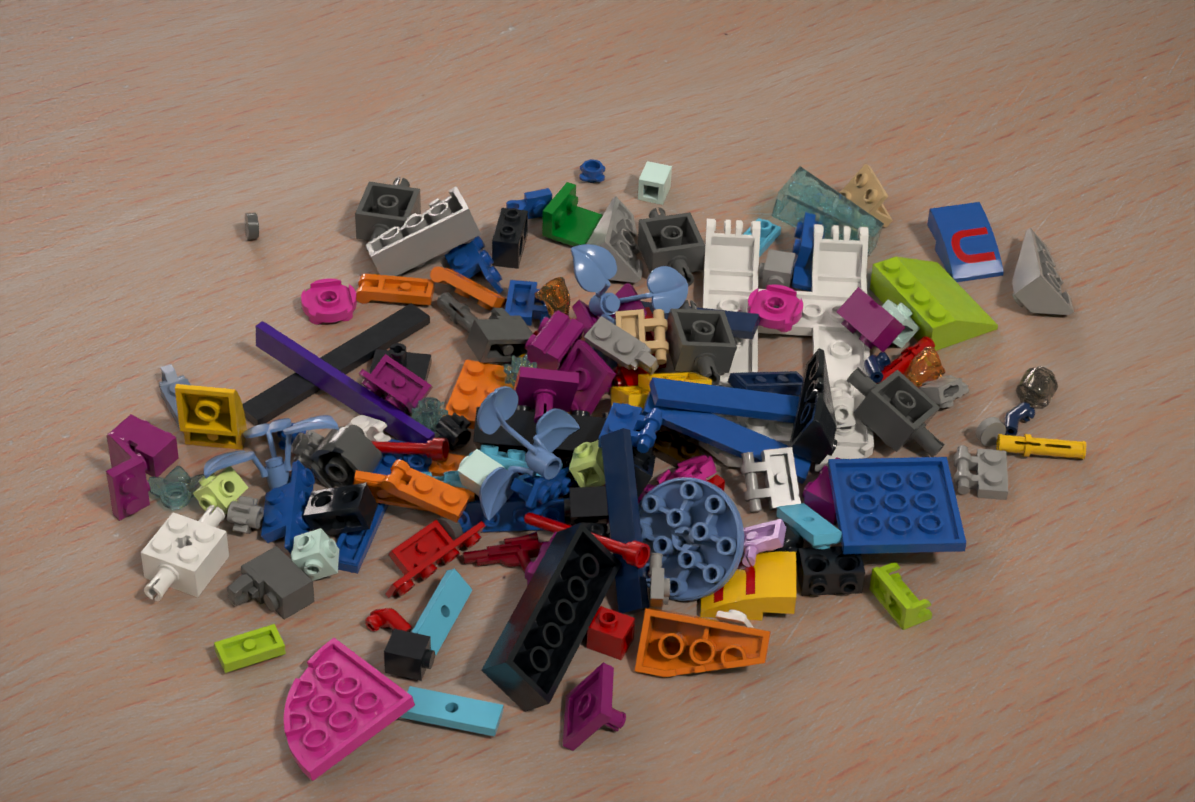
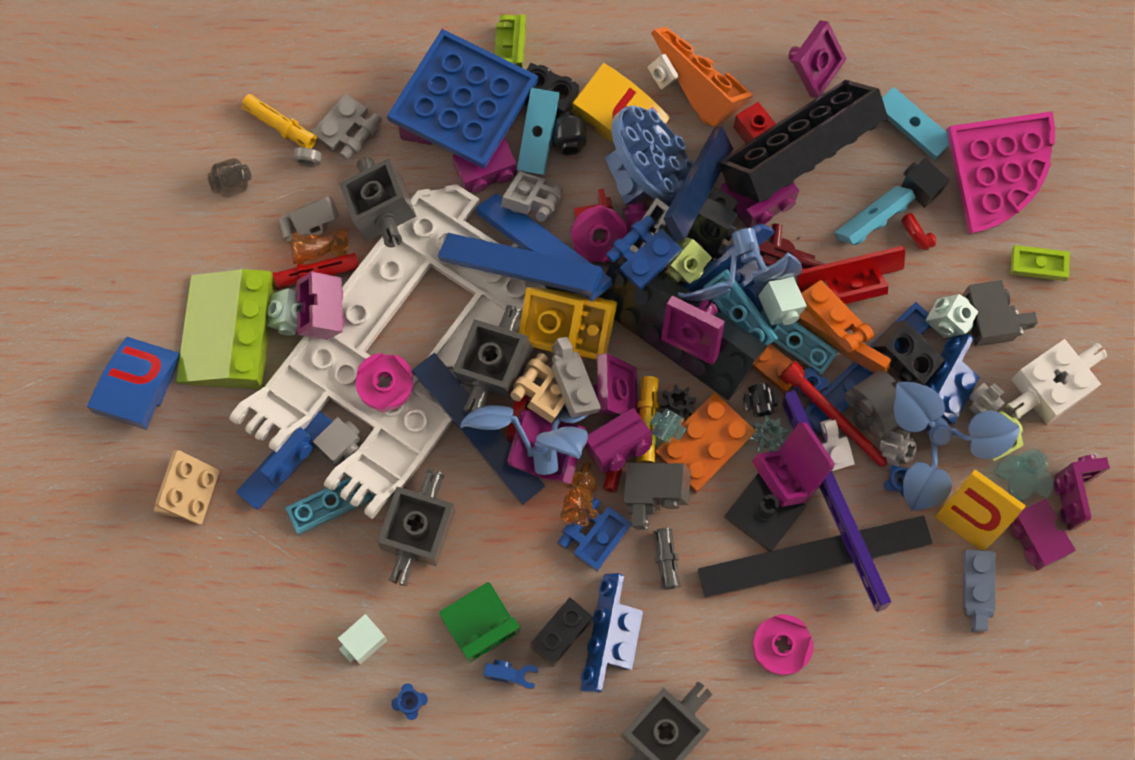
camera: 150 degrees left, 30 degrees up
orange plate [356,274,435,305] -> none
light grey wedge [366,186,481,276] -> none
orange plate [430,266,507,311] -> none
red piece [524,512,650,568] -> none
light grey wedge [587,197,643,283] -> none
light grey plate [648,553,670,610] -> none
dark blue tile [727,371,803,395] -> none
lavender plate [742,519,786,567] -> none
clear light blue wedge [771,166,884,258] -> none
black wedge [789,348,837,465] -> none
white bracket [830,388,856,428] -> none
dark blue arm [864,352,891,383] -> none
dark blue arm [1004,402,1035,436] -> none
light grey wedge [1012,228,1074,315] -> none

